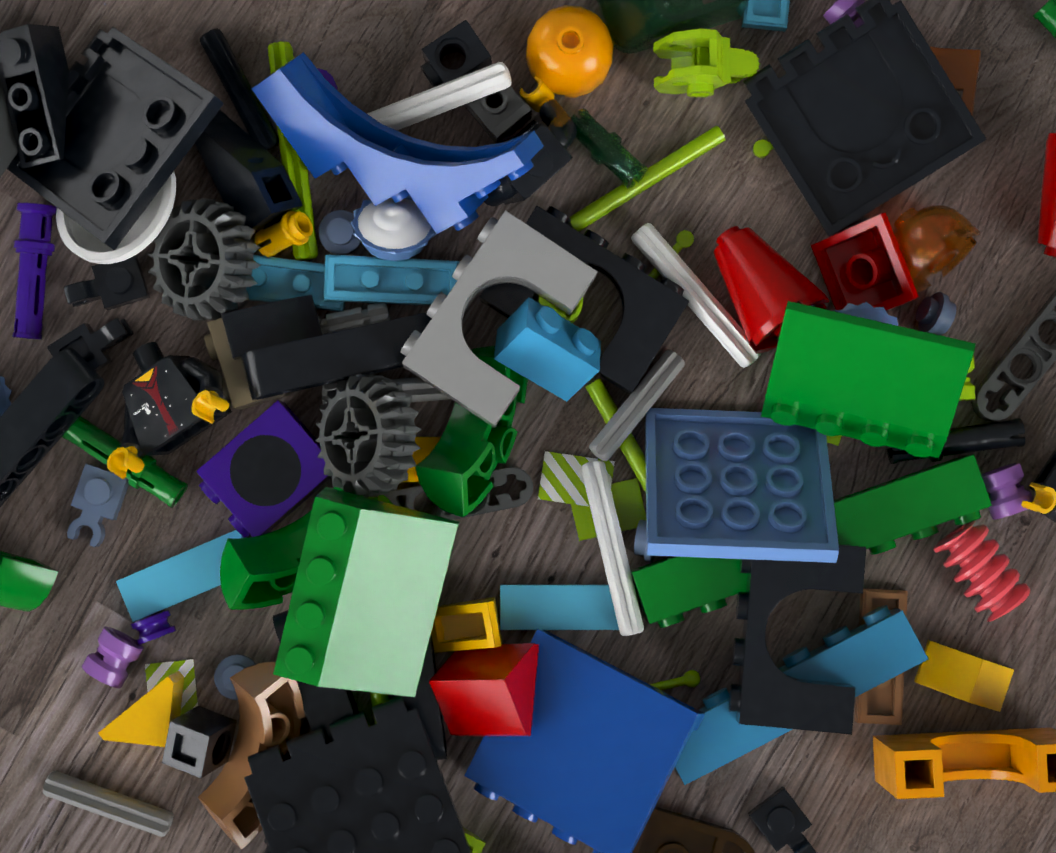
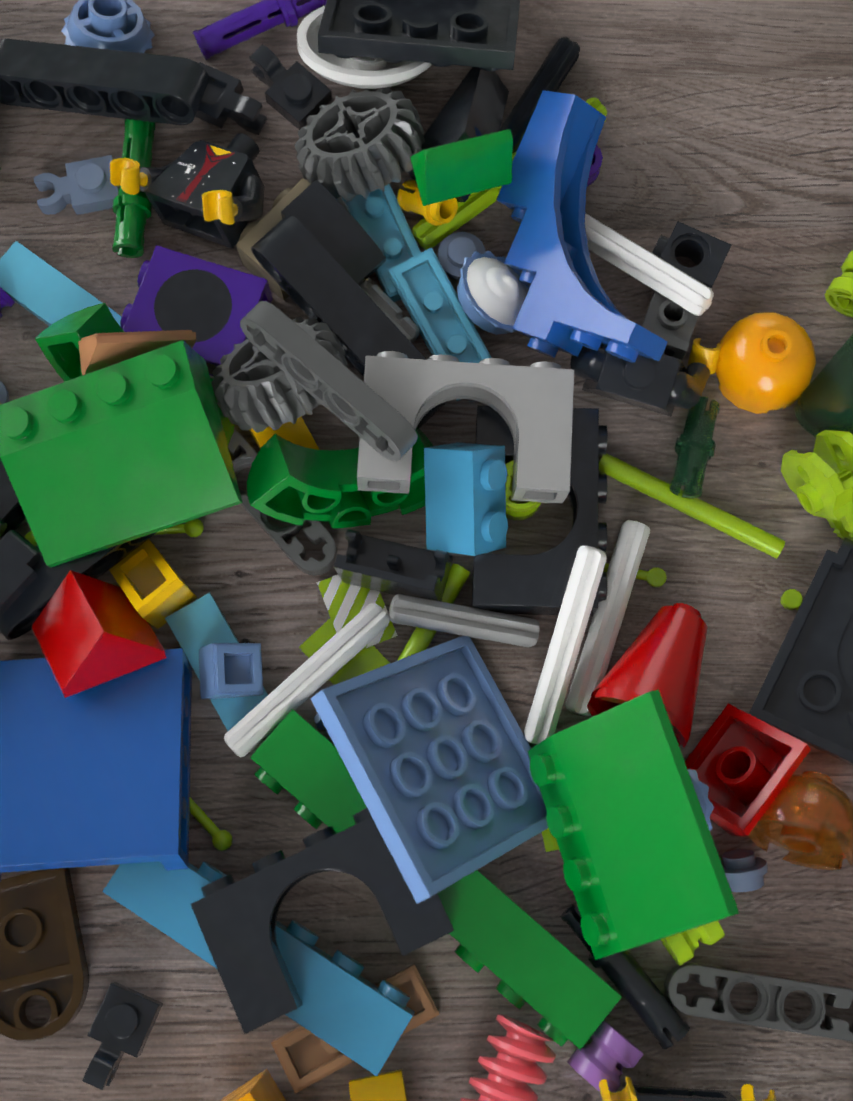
camera: 60 degrees right, 10 degrees down
none -> nougat slope [78,330,196,376]
none -> medium blue slope [199,643,263,699]
none -> dark grey beam [240,301,418,461]
none -> black hinge [334,529,453,602]
none -> green slope [410,129,513,206]
none -> white axle [524,546,607,744]

